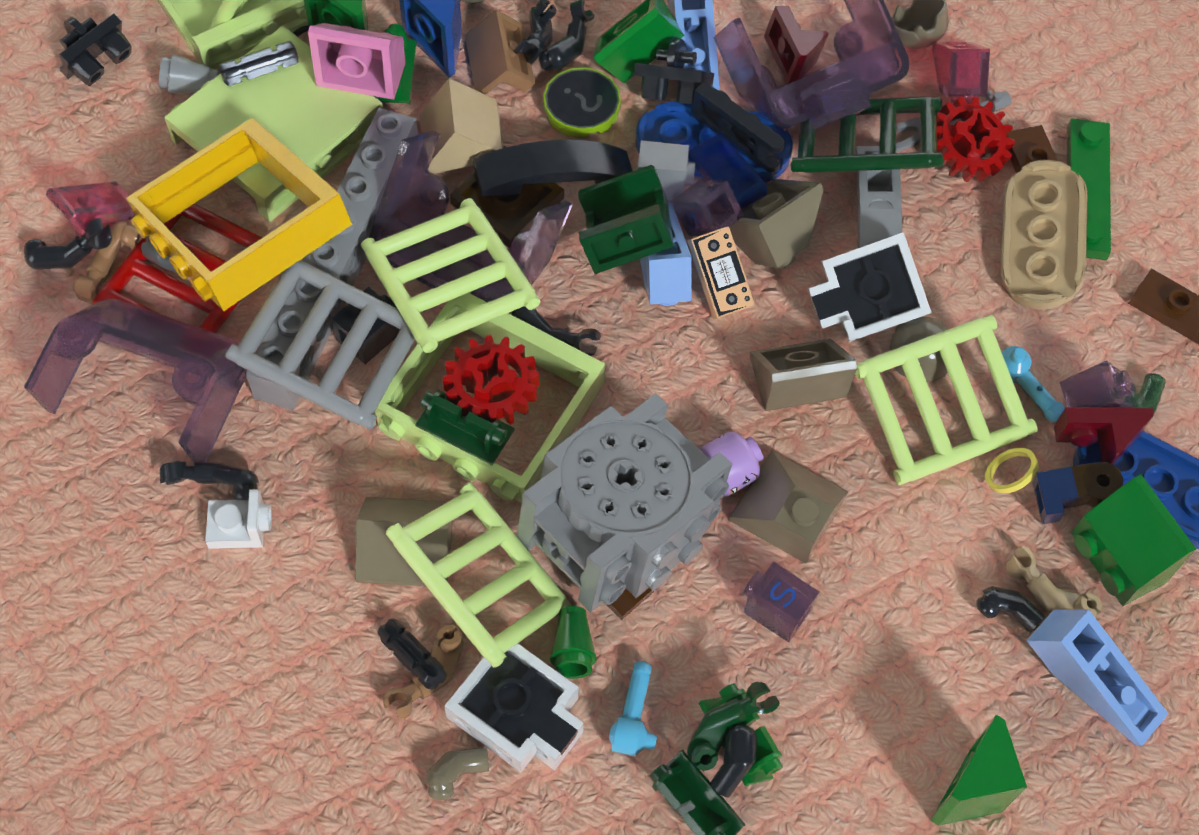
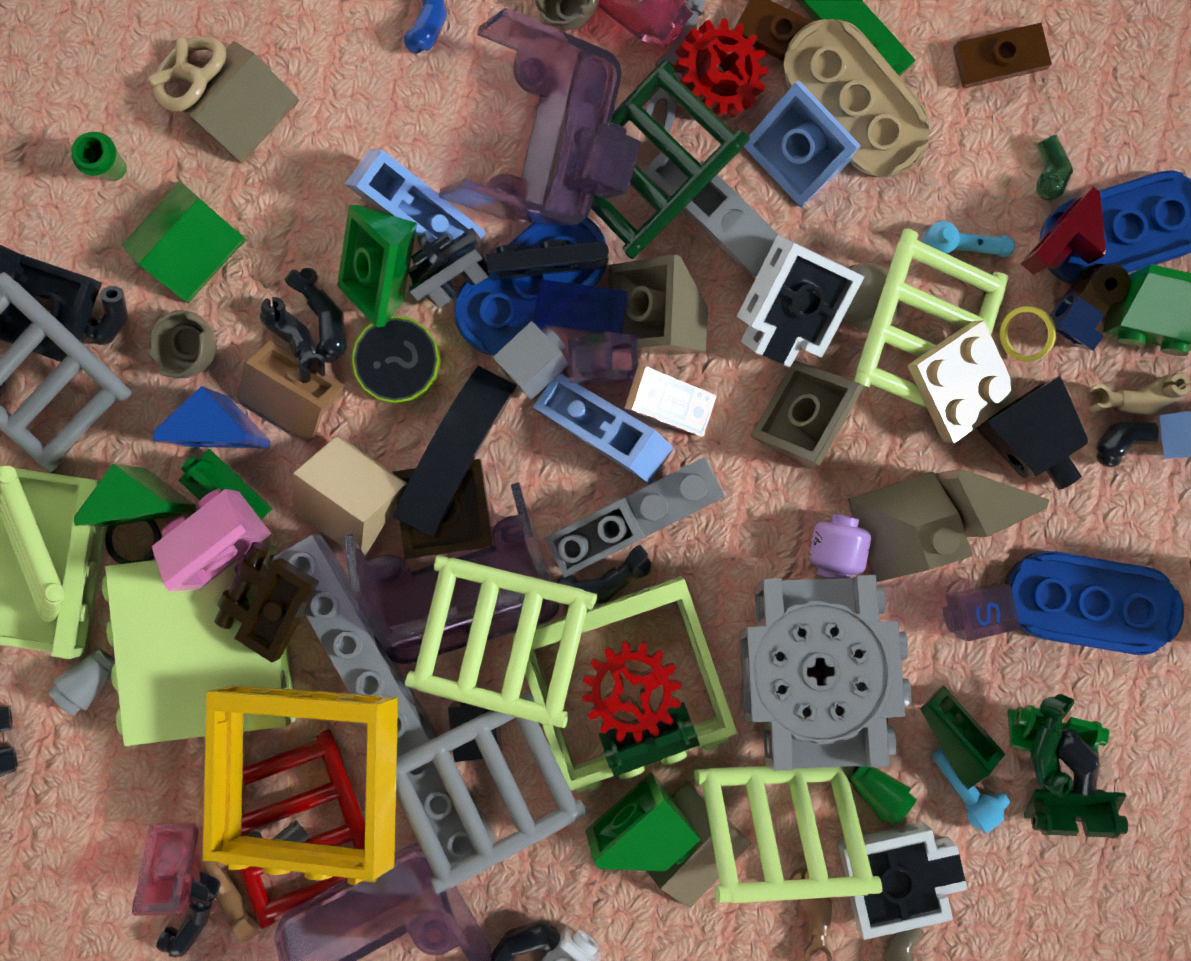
camera: 40 degrees left, 25 degrees up
axle [219,41,299,86] -> none
black axle [377,619,447,690] -> none
dark green panel [578,165,674,274] -> none
dark red slope [764,6,828,86] -> none
clear purple brick [1059,360,1136,408] -> none
none -> dark brown plate [214,542,319,663]
none -> light grey slope [544,456,726,578]
none -> green slope [585,772,700,871]
none -> light blue slope [744,81,861,208]
none -> plate [907,320,1019,443]
none -> dark green slope [920,685,1005,789]
none -> dark tan slope [936,469,1049,537]
none -> black torso [976,376,1088,490]
none -> blue tile [1003,551,1184,655]

